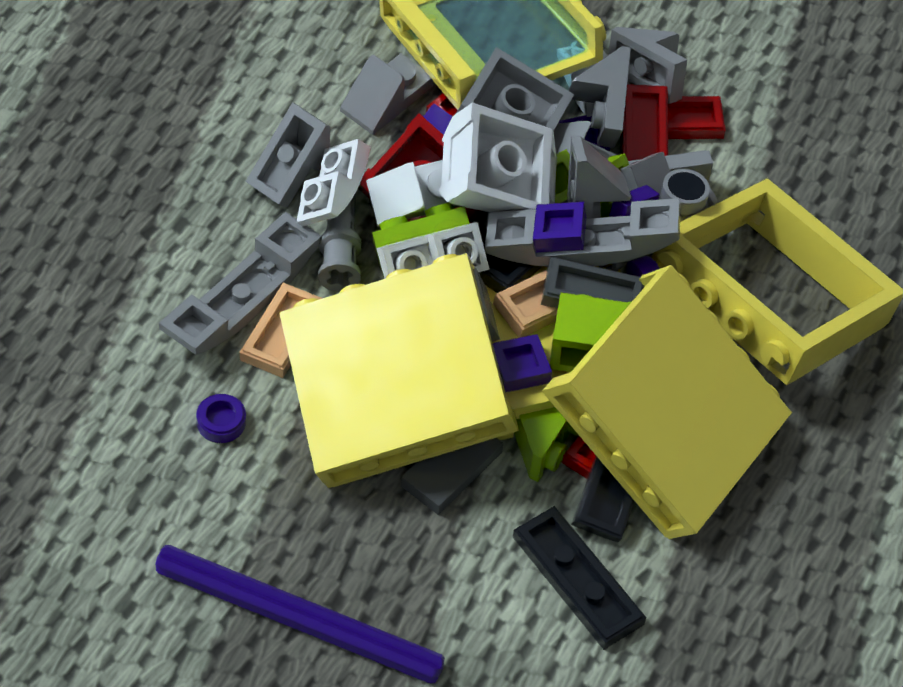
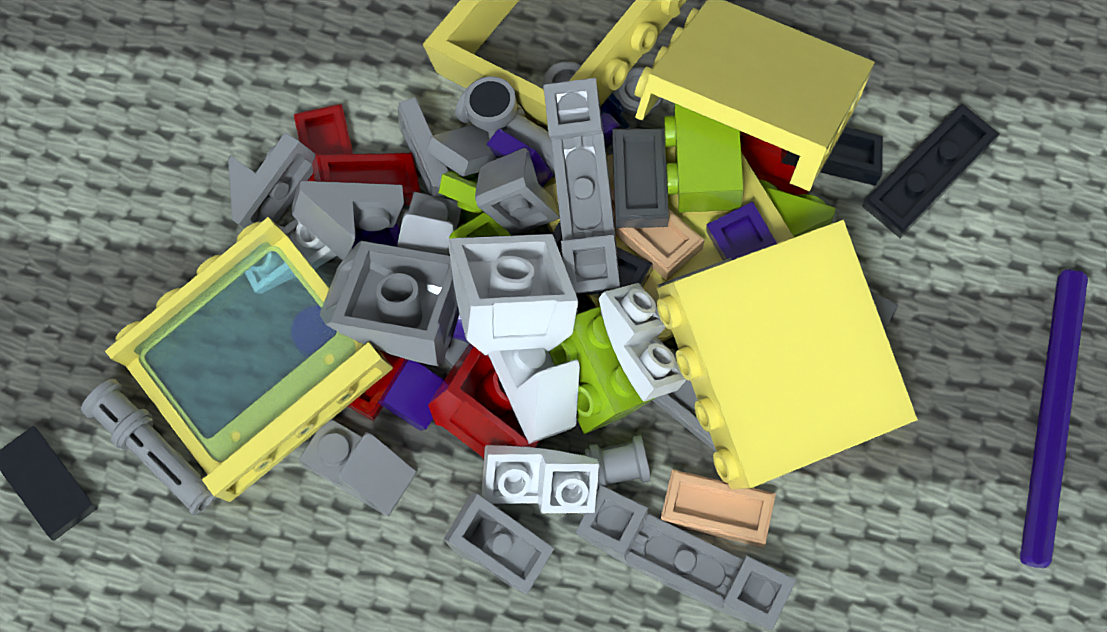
camera: 95 degrees left, 15 degrees up
dark purple tile [196,394,246,443] -> none
dark purple tile [533,202,587,253] -> none

